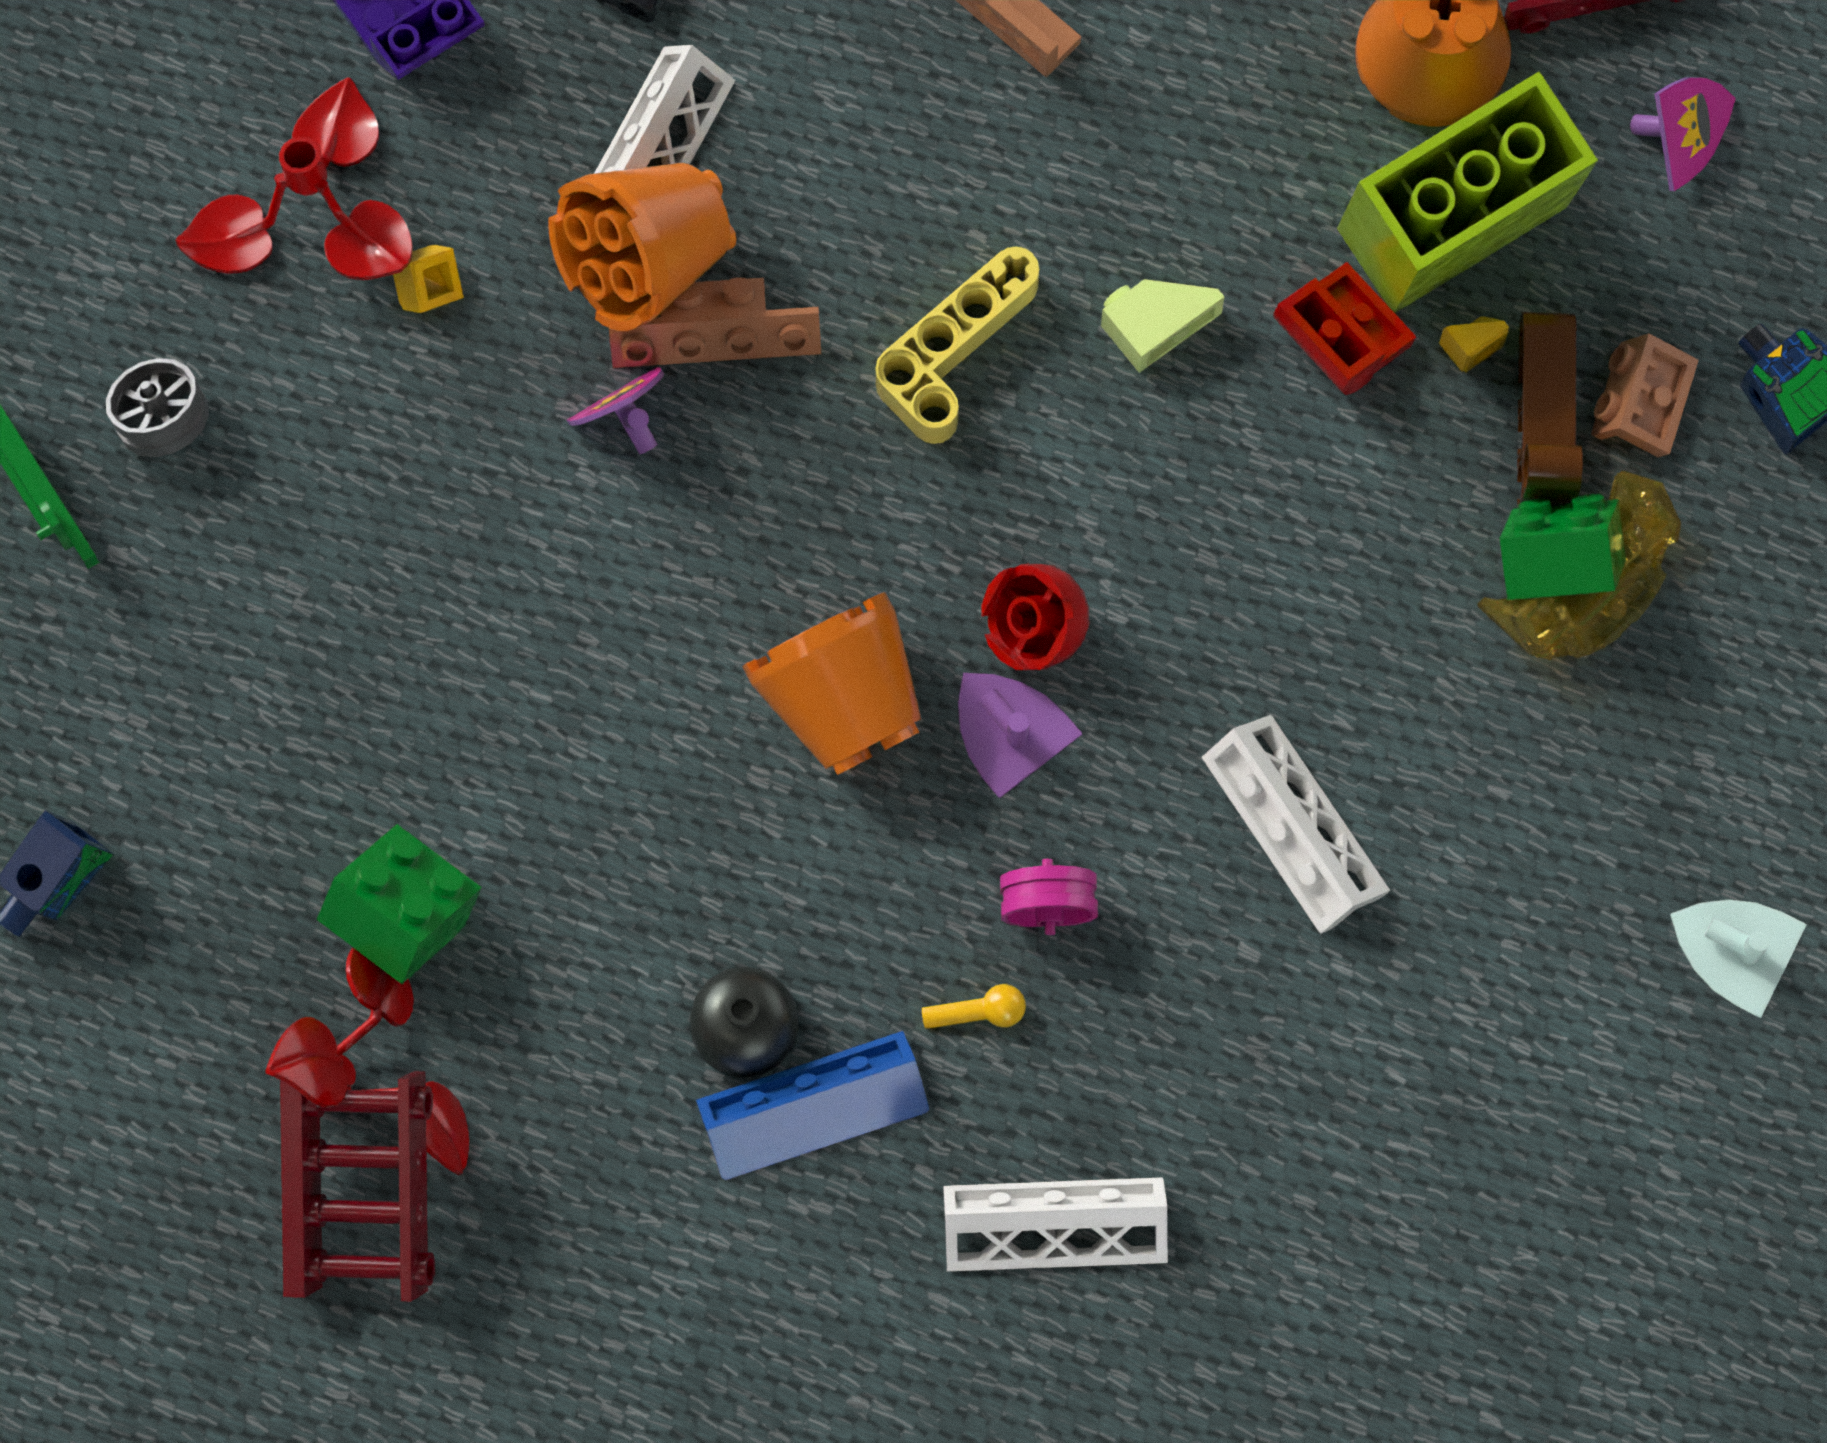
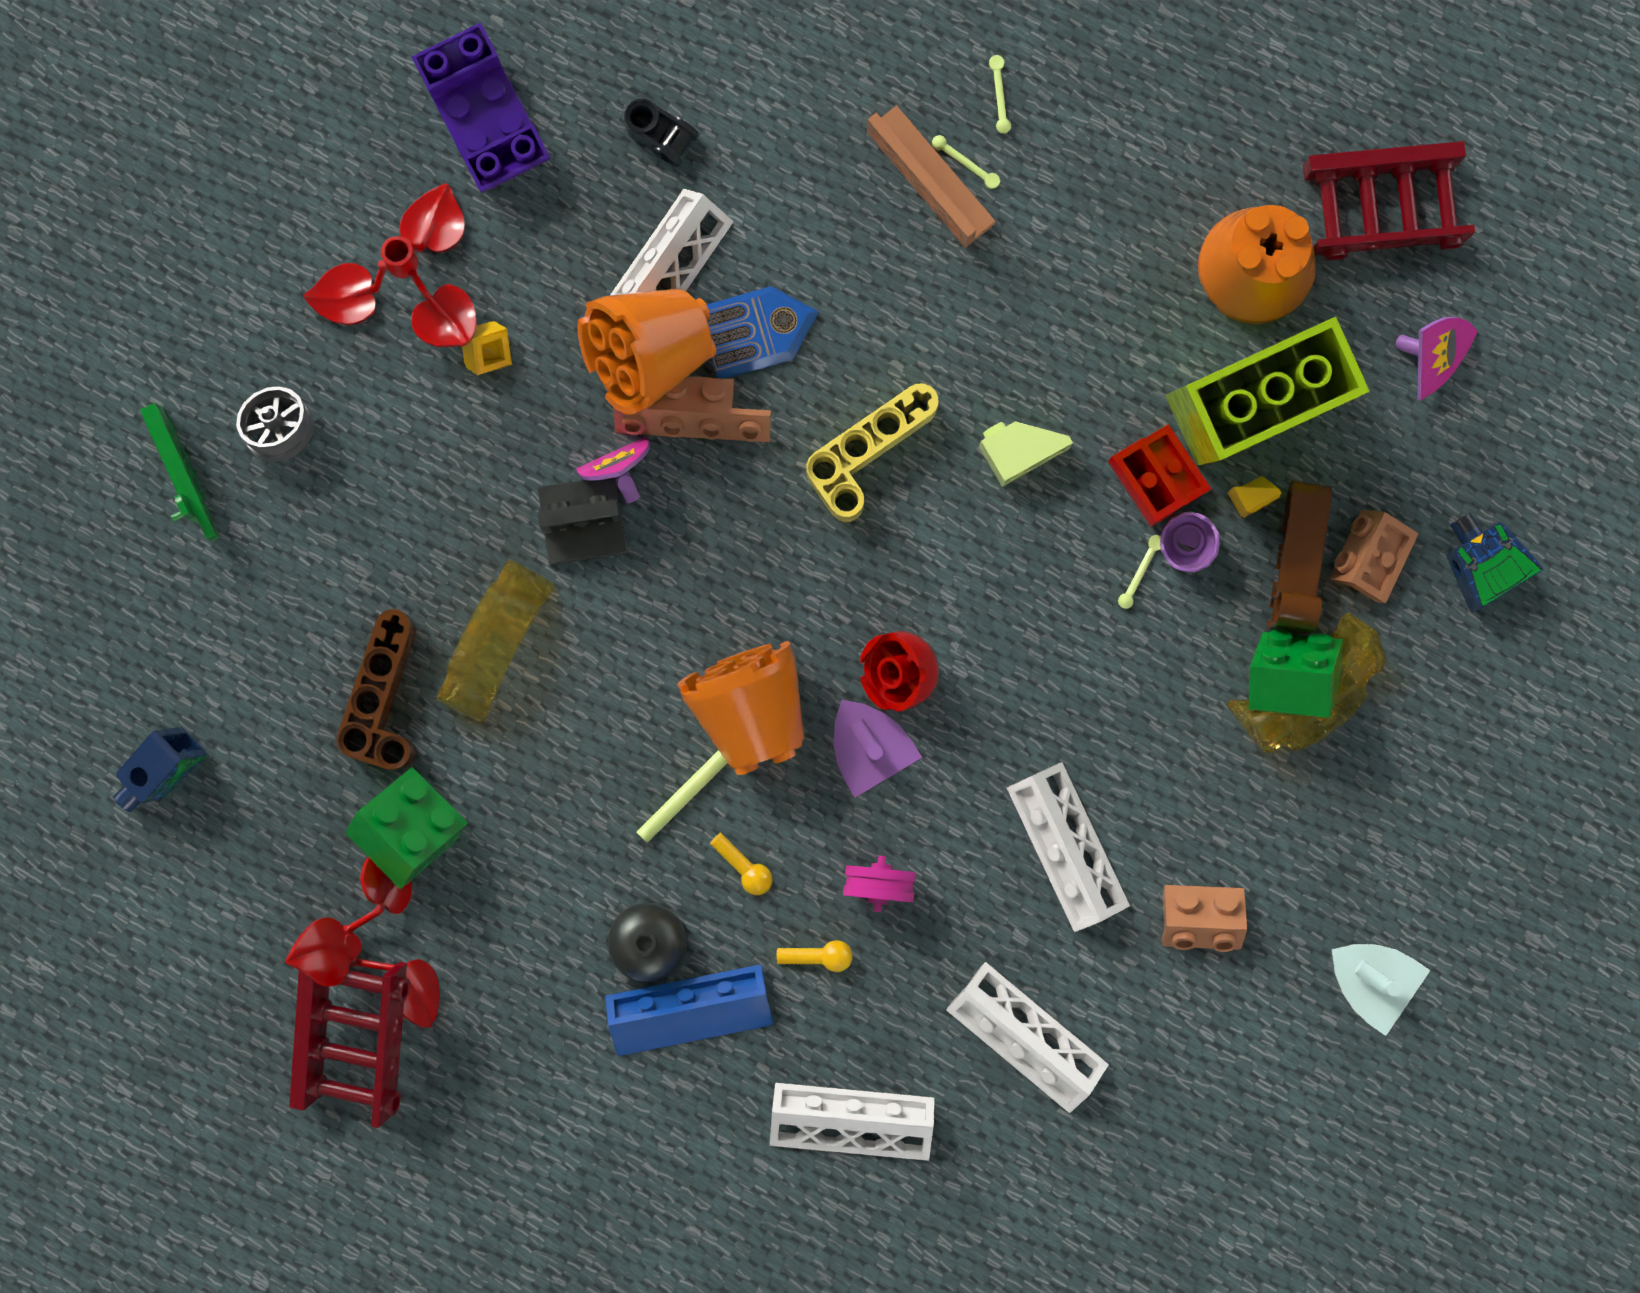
camera: 10 degrees right, 10 degrees up
none -> reddish brown beam [336,609,416,772]
none -> clear yellow windscreen [436,559,556,724]
none -> pearl dark grey bracket [538,477,627,565]
none -> yellowish green bar [637,750,727,843]
none -> blue tile [707,286,819,379]
none -> yellow bar [710,833,773,895]
none -> white fence [946,962,1109,1113]
none -> yellowish green hinge [1118,535,1161,609]
none -> medium lavender hair [1160,512,1220,572]
none -> nougat bracket [1162,885,1247,952]

